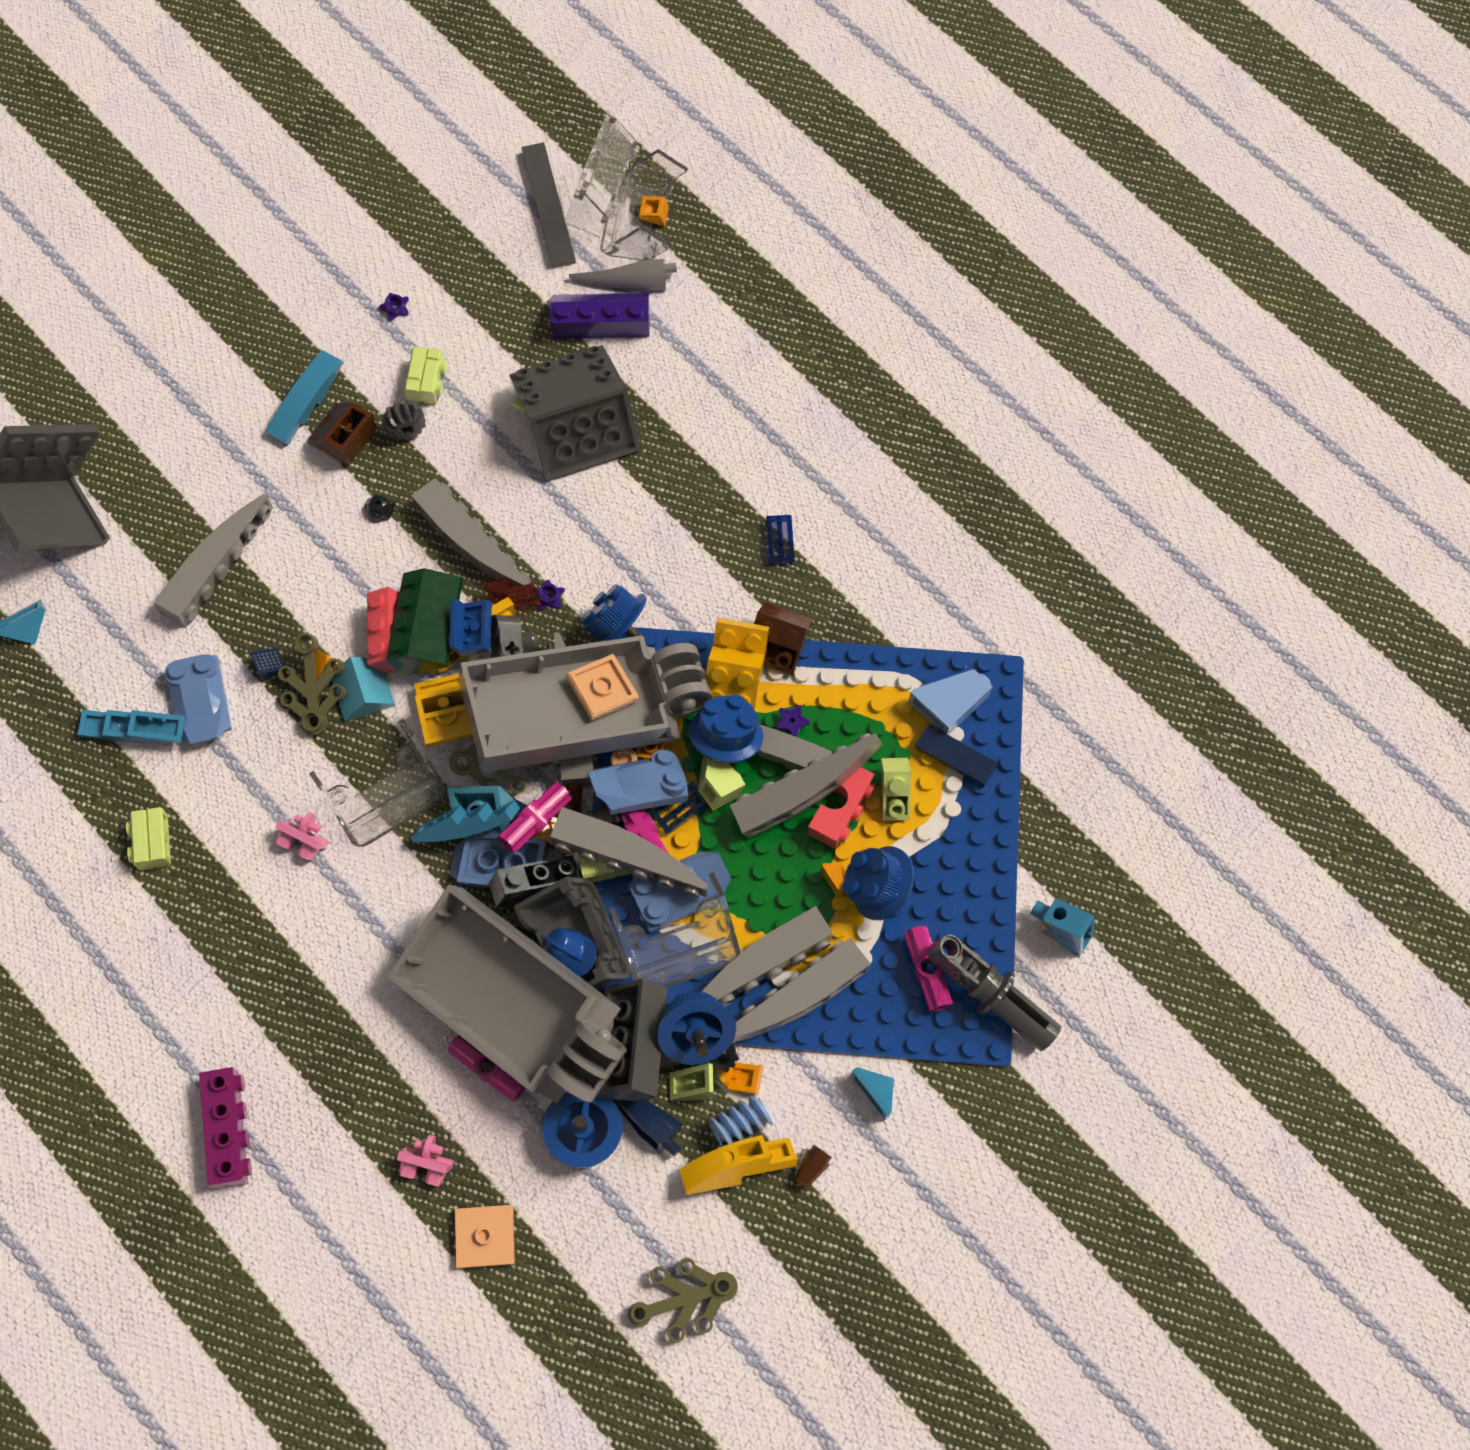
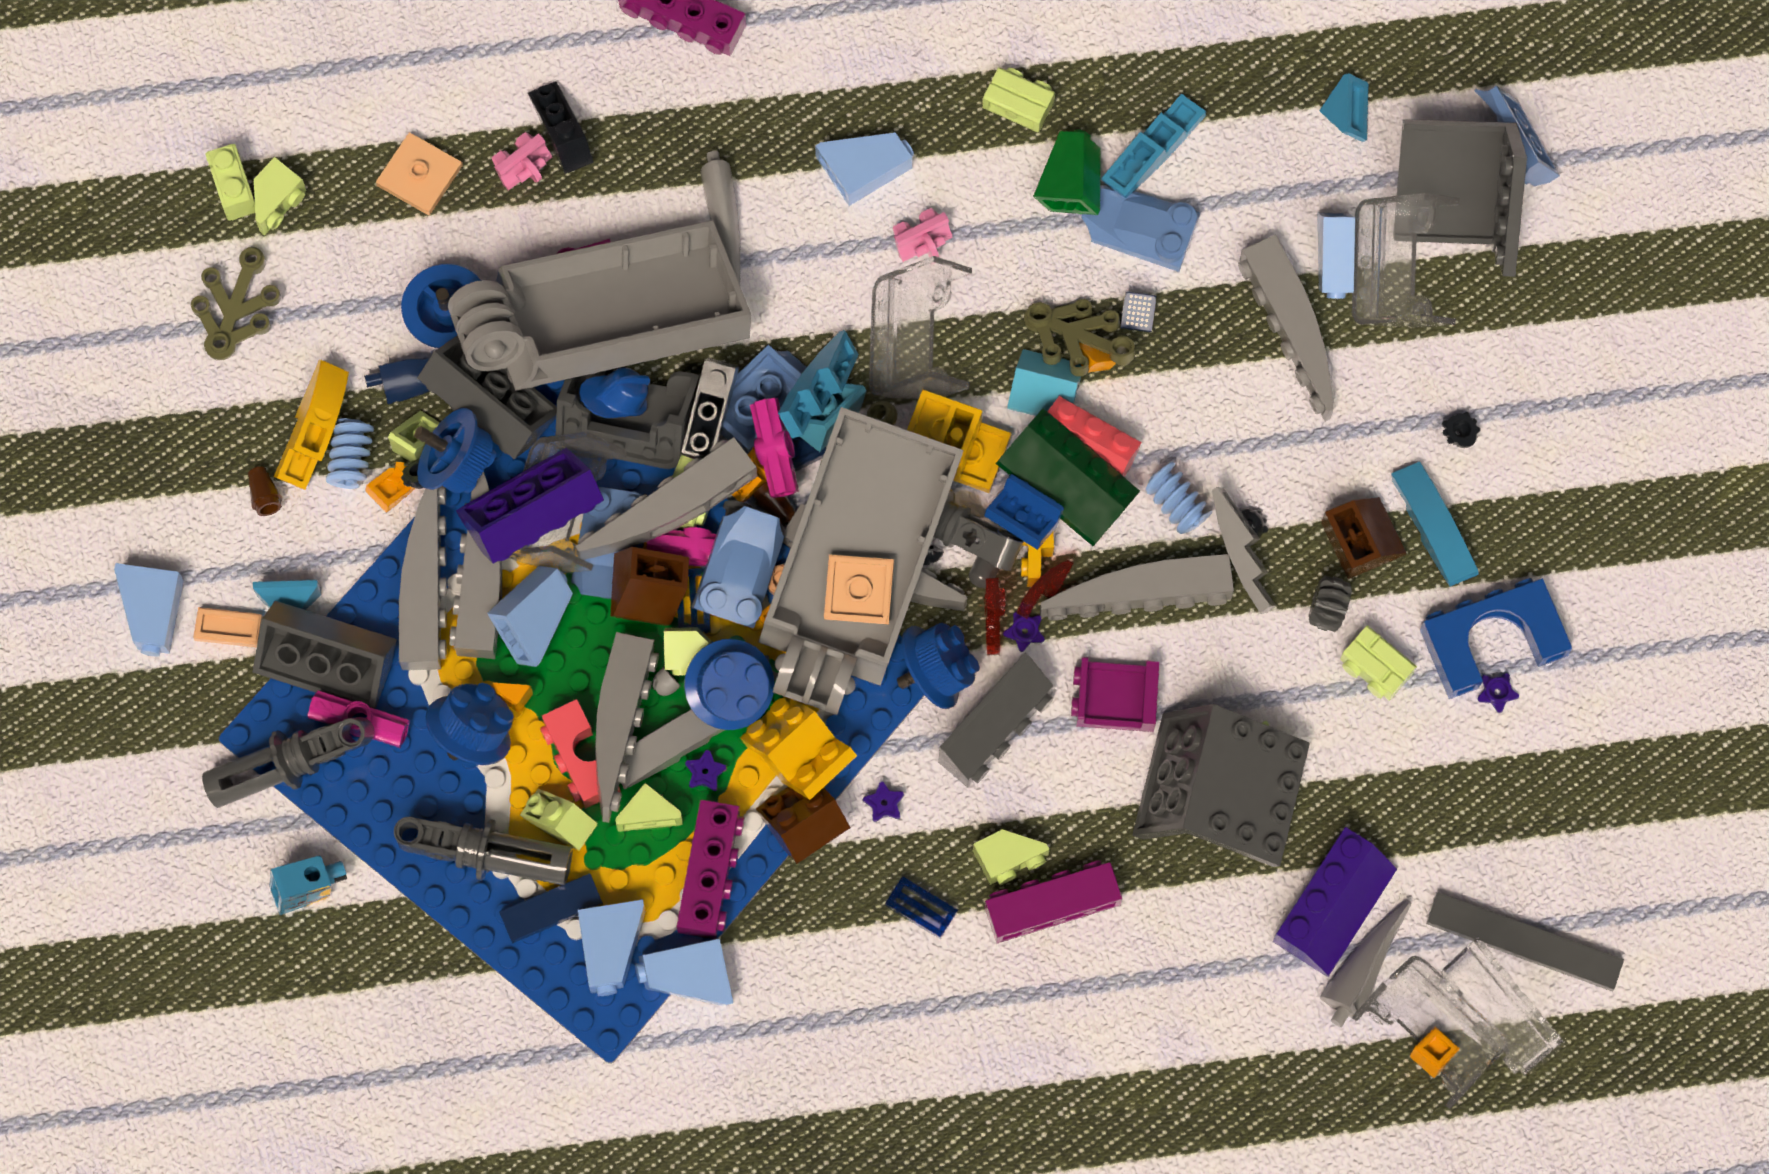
camera: 125 degrees right, 5 degrees up
none -> light blue slope [114,563,184,657]
none -> light nougat tile [193,607,263,648]
none -> yellowish green brick [205,144,255,221]
none -> dark grey slope [252,601,397,709]
none -> yellowish green slope [254,157,306,235]
none -> dark grey piece [394,817,573,886]
none -> dark purple slope [456,448,604,564]
none -> light blue slope [487,566,573,667]
none -> black slope [528,81,594,174]
none -> reddish brown slope [610,547,689,626]
none -> yellowish green slope [616,783,683,832]
none -> light blue slope [635,939,733,1006]
none -> light grey hinge [652,667,681,696]
none -> magenta brick [676,800,745,939]
none -> light grey piece [701,151,740,285]
none -> light blue slope [815,133,914,206]
none -> dark purple plate [862,781,904,822]
none -> dark grey slope [938,653,1054,788]
none -> yellowish green slope [973,829,1049,885]
none -> clear red wing [984,578,1006,655]
none -> magenta brick [984,861,1122,944]
none -> green slope [1033,129,1100,215]
none -> magenta panel [1071,657,1159,732]
none -> light blue piece [1146,462,1212,534]
none -> light grey slope [1212,487,1277,614]
none -> light blue slope [1317,213,1355,299]
none -> clear windscreen [1352,193,1459,327]
none -> blue arch [1420,578,1572,700]
none -> black animal [1442,412,1481,448]

